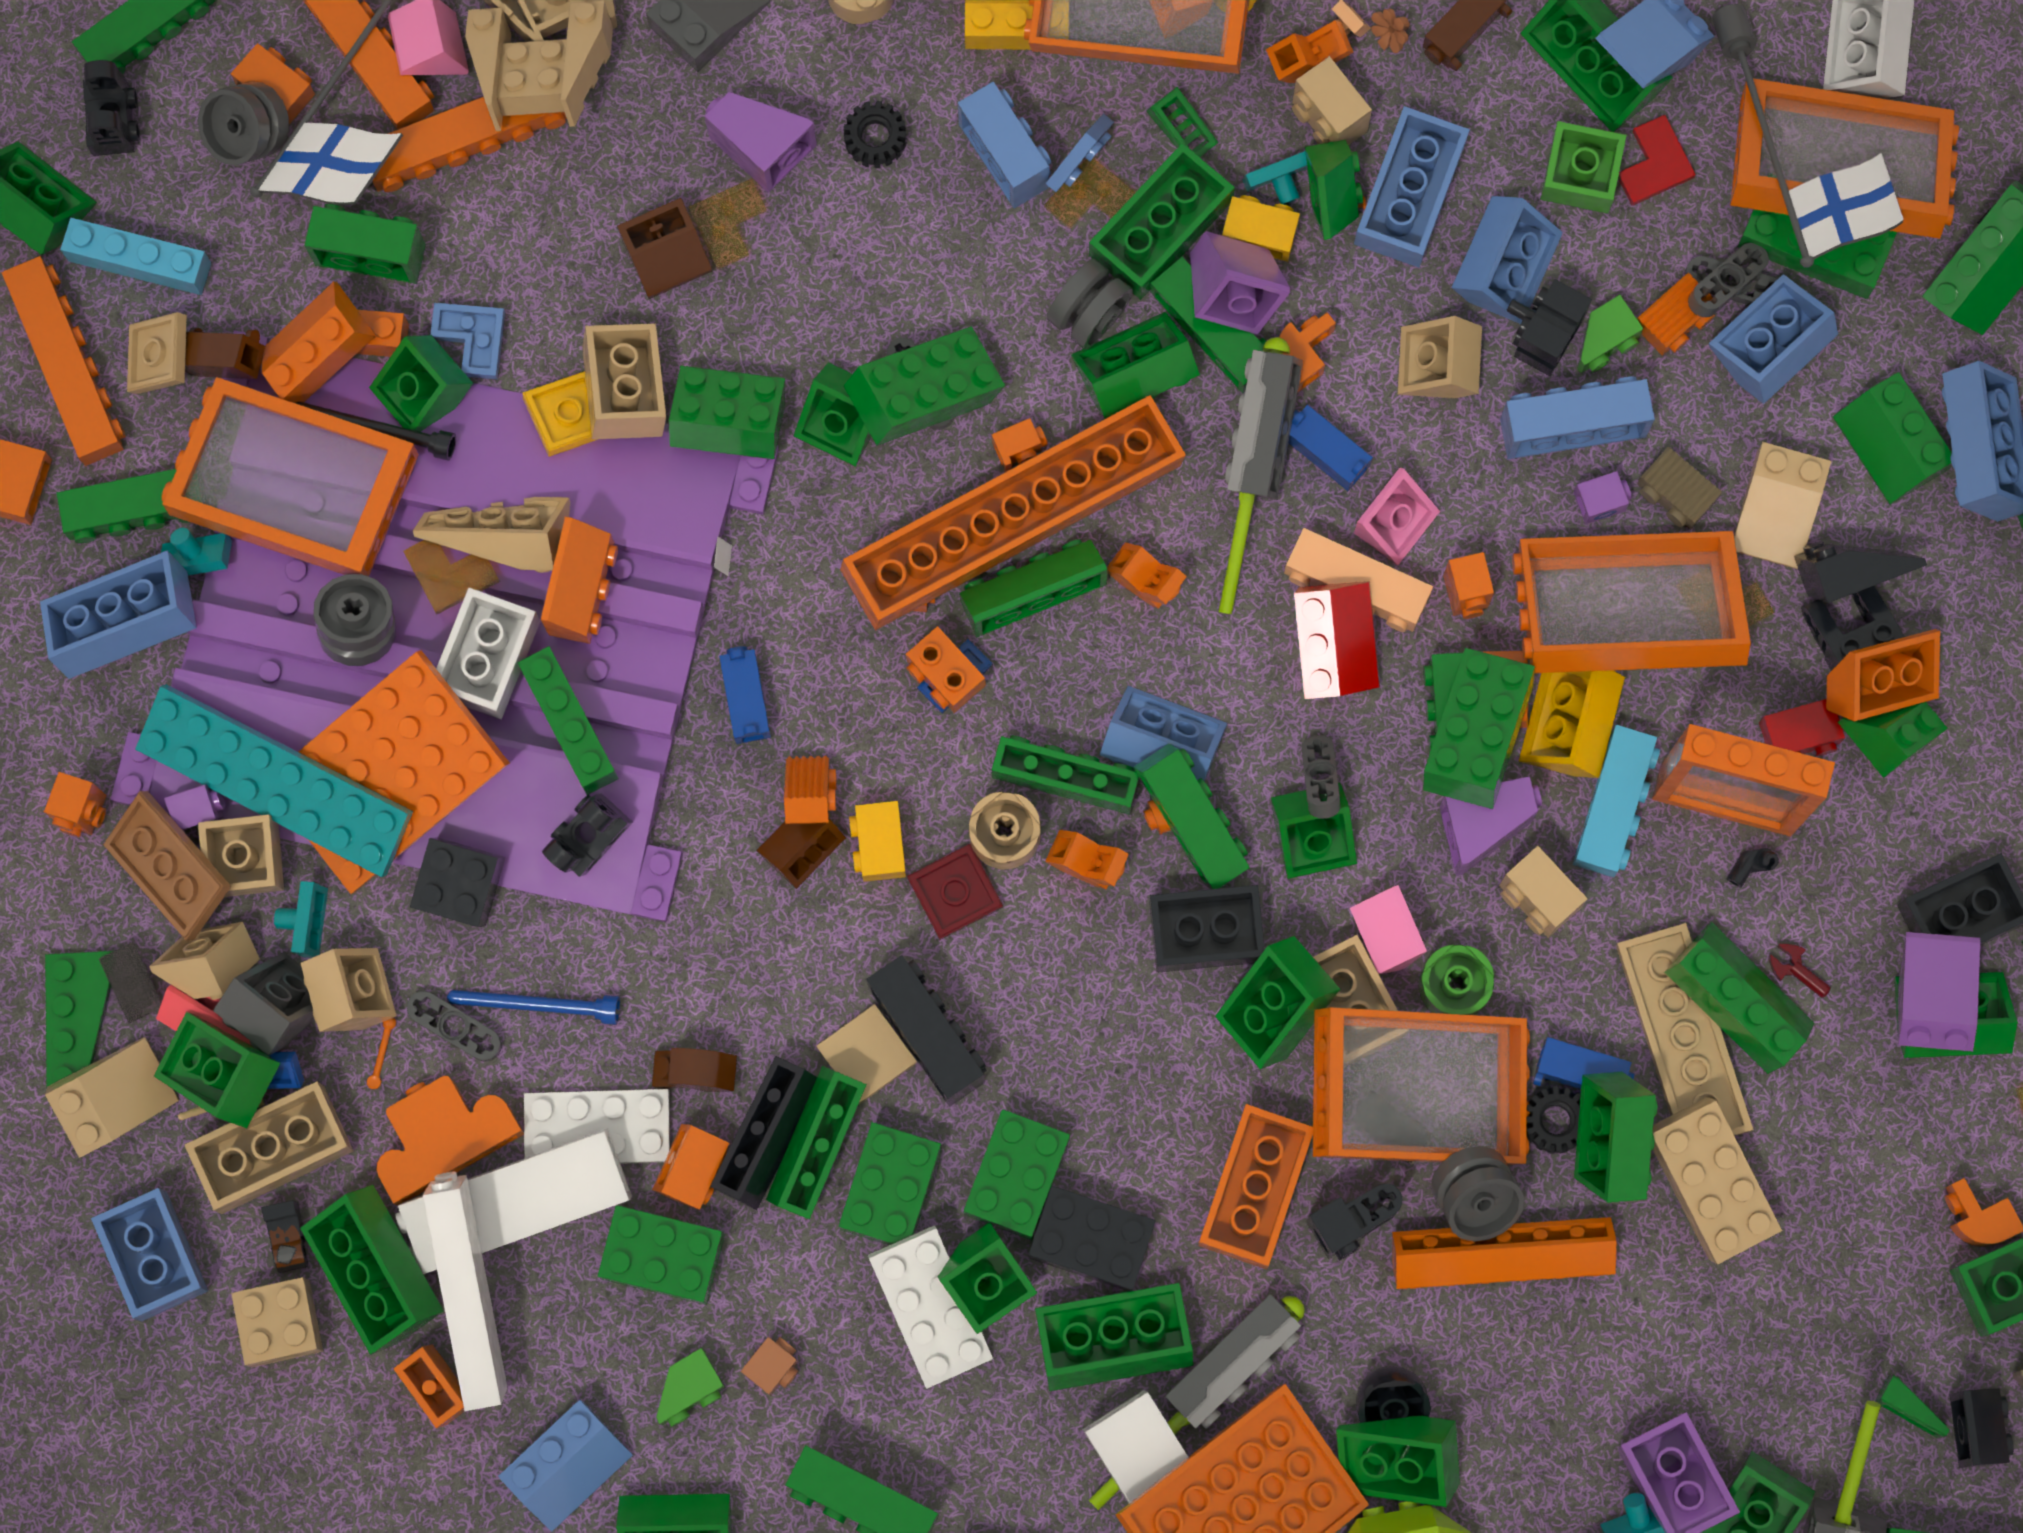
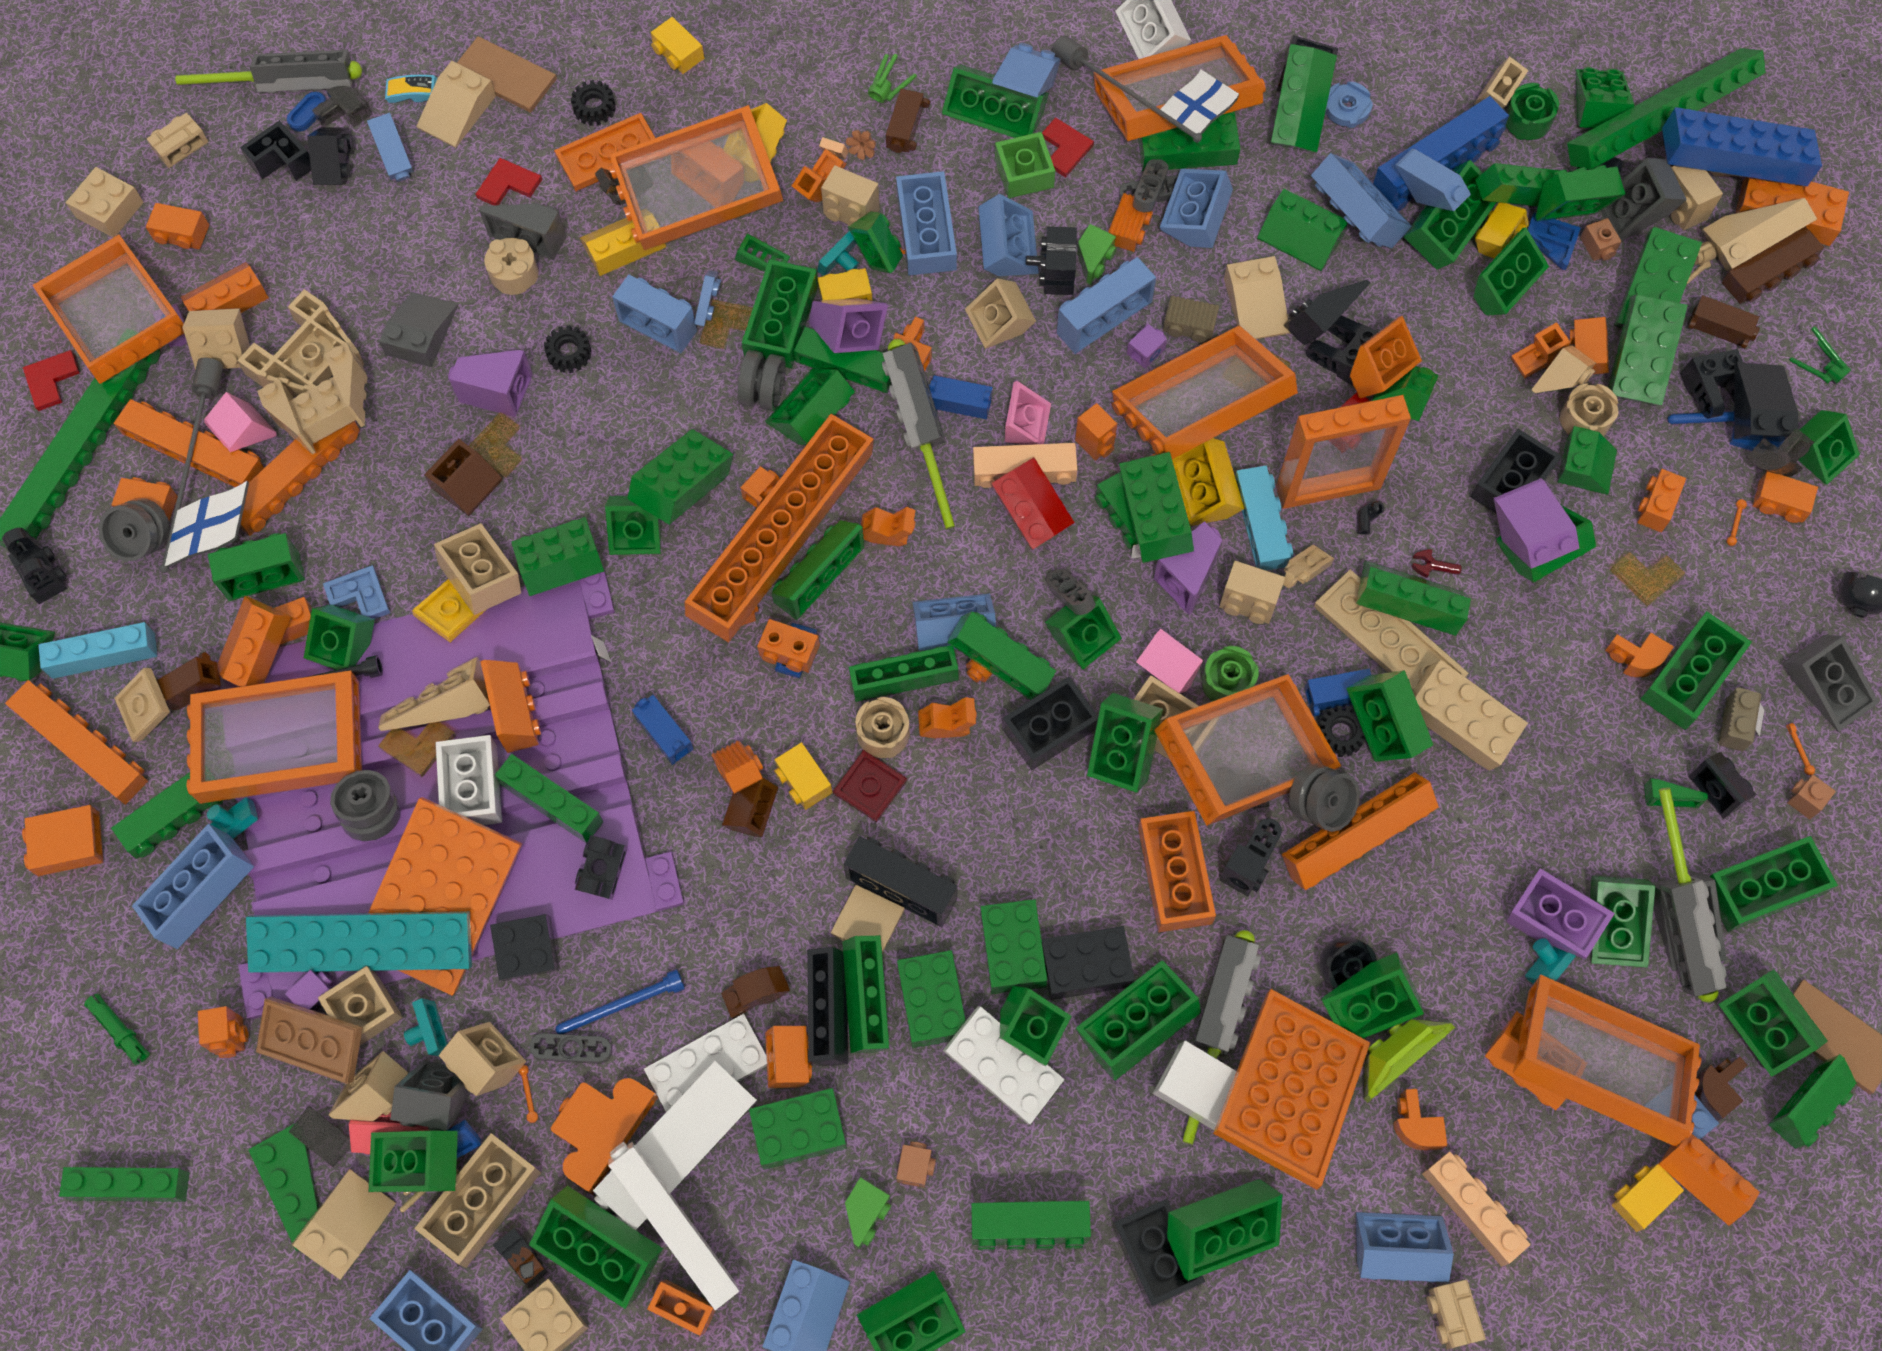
camera: 30 degrees left, 10 degrees down
none -> tan hinge [1283,544,1334,588]

